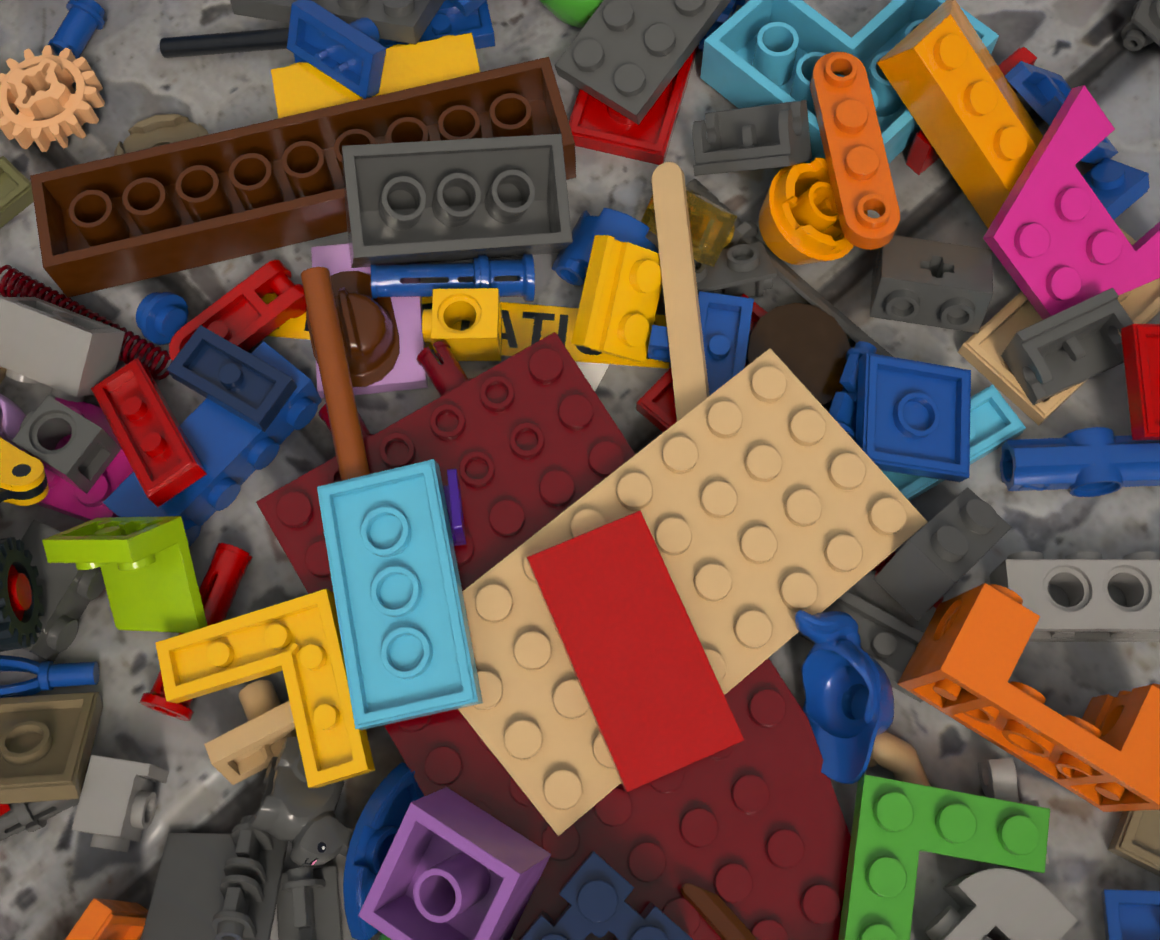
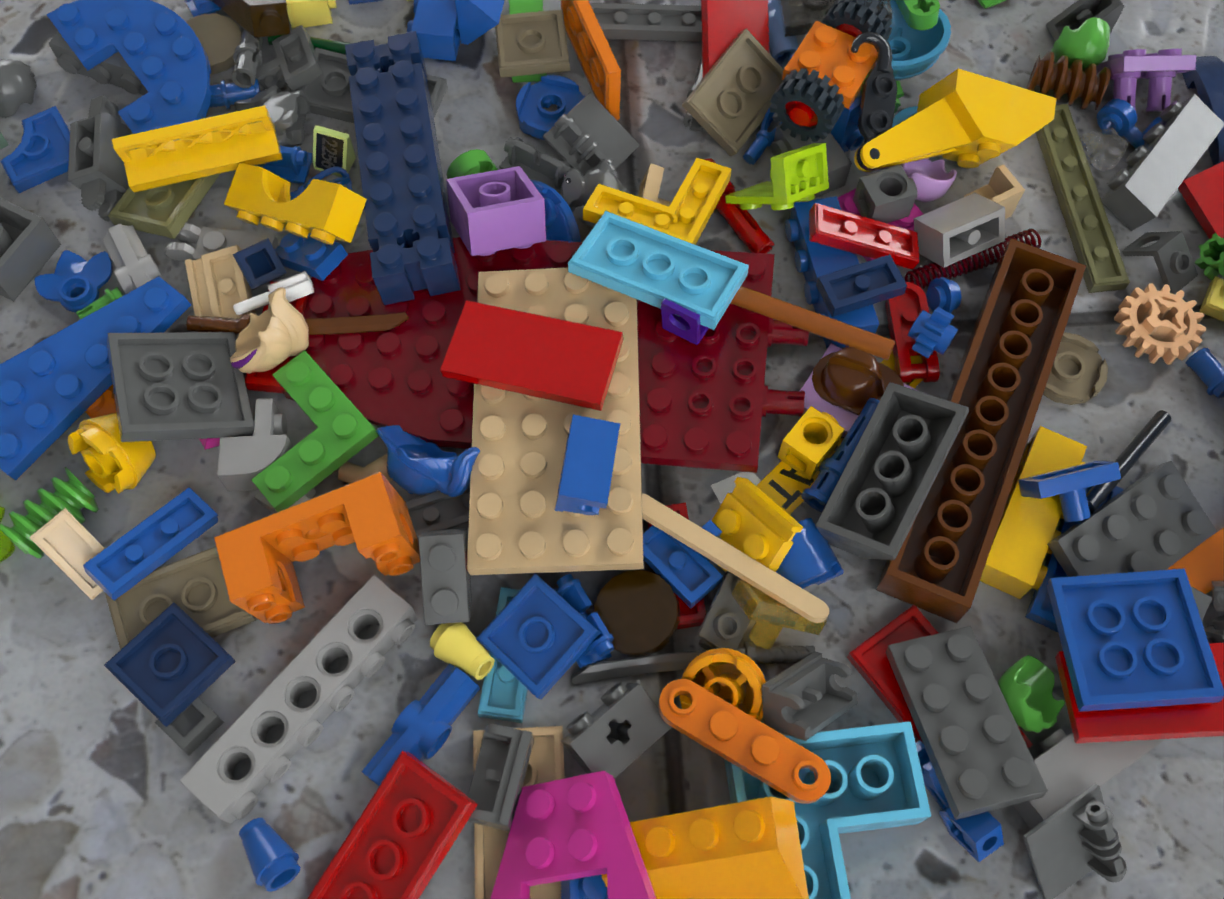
camera: 125 degrees right, 5 degrees down
light grey brick [71,755,169,853] -> none
none -> light yellow cone [430,622,495,680]
none -> blue hinge [554,415,620,515]
none -> blue gear [908,307,959,358]

